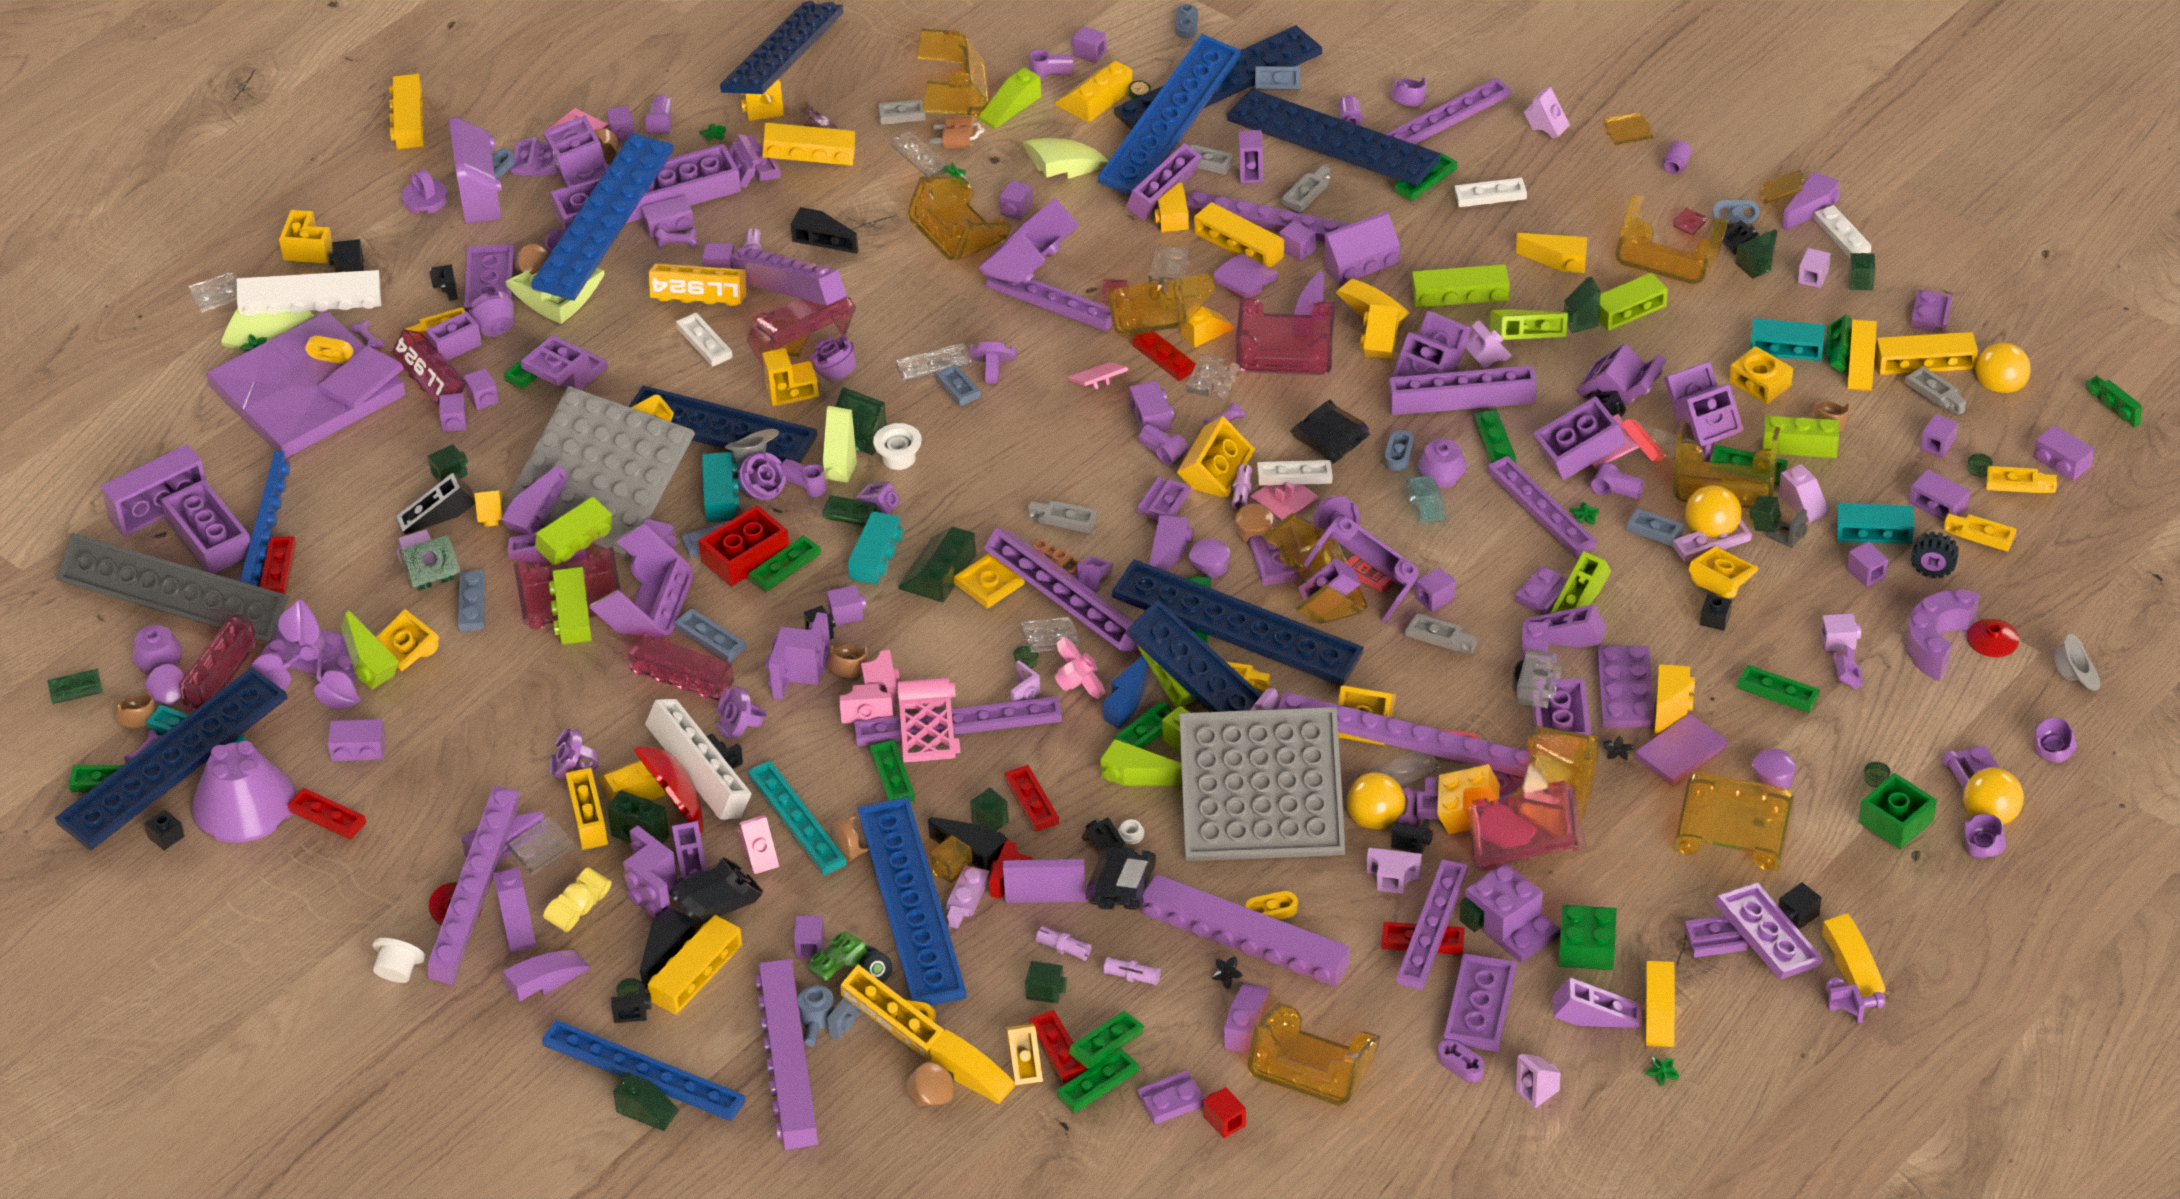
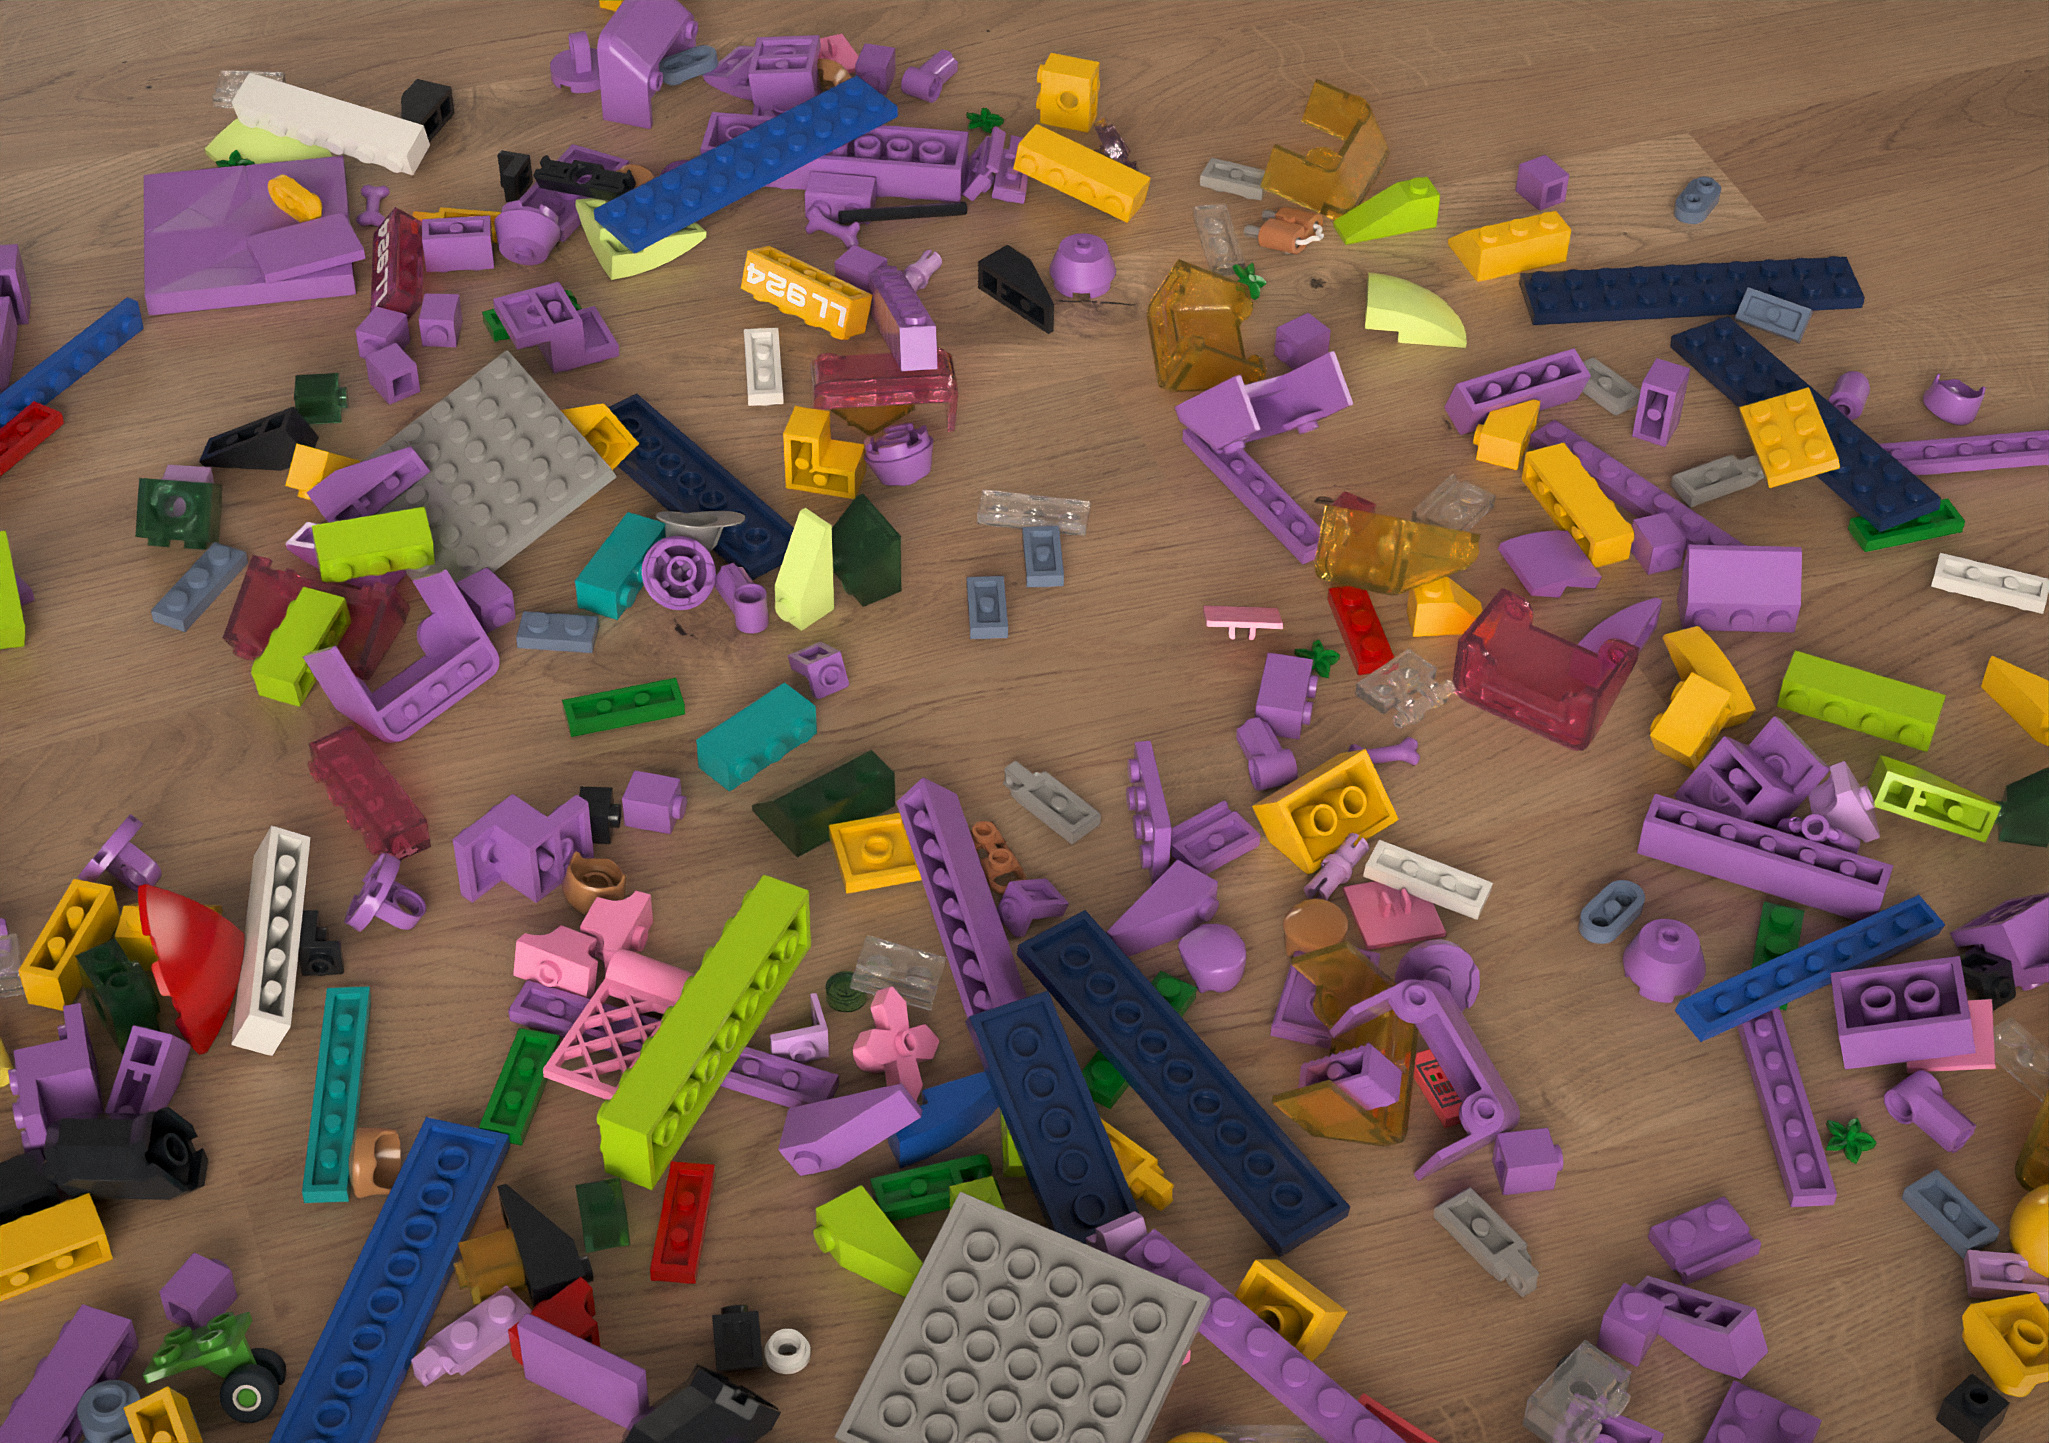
camera: 25 degrees right, 0 degrees up
yellow brick [279,210,333,263] -> none
yellow slope [376,609,440,671] -> none
sand blue plate [674,608,747,663] -> none
red brick [698,505,789,587] -> none
dark blue plate [720,1,844,95] -> none
bright pink brick [737,815,779,874] -> none
clear green plate [822,495,877,526] -> none
white piece [873,423,922,470] -> none
medium lavender tile [969,342,1017,384] -> none
medium lavender piece [1029,50,1073,79] -> none
blue plate [1097,34,1241,196] -> none
tile [1128,80,1151,99] -> none
black brick [1290,399,1371,464] -> none
clear light blue slope [1407,475,1446,524] -> none
lime slope [1550,551,1611,613] -> none
coral tile [1622,419,1666,462] -> none
none -> medium lavender brick [365,343,420,405]
none -> black piece [533,155,636,201]
none -> lime brick [597,874,811,1190]
none -> medium lavender slope [778,1083,923,1176]
none -> black piece [838,202,967,224]
none -> sand blue plate [966,576,1008,639]
none -> medium lavender cone [1049,233,1116,298]
none -> medium lavender plate [1126,741,1172,884]
none -> green plant [1294,640,1340,678]
none -> blue plate [1675,895,1946,1042]
none -> yellow plate [1739,387,1840,488]
none -> medium lavender piece [1777,814,1860,854]

